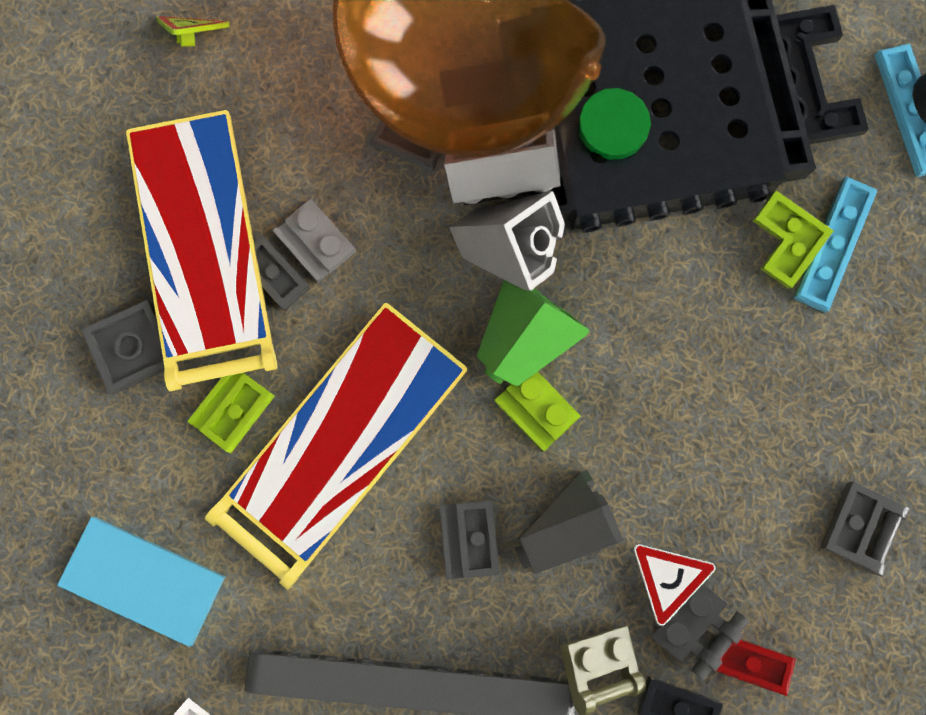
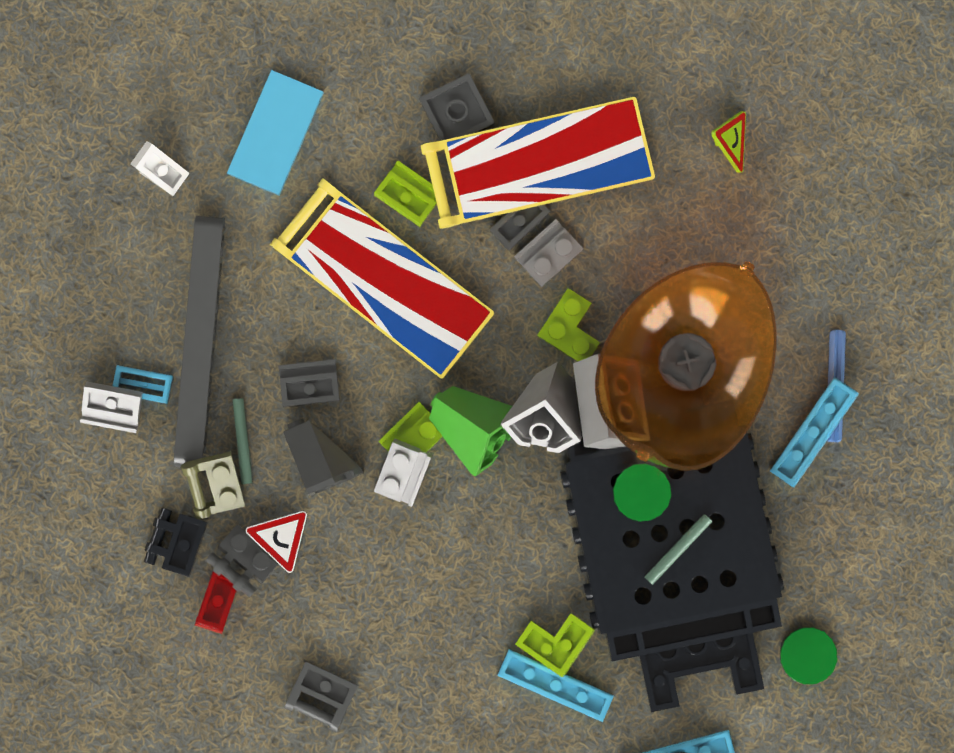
camera: 90 degrees right, 5 degrees up
none -> sand green bar [232,398,253,485]
none -> plate [374,438,433,507]
none -> lime plate [537,288,600,362]
none -> sand green bar [645,514,712,585]
none -> dark grey tile [658,333,716,391]

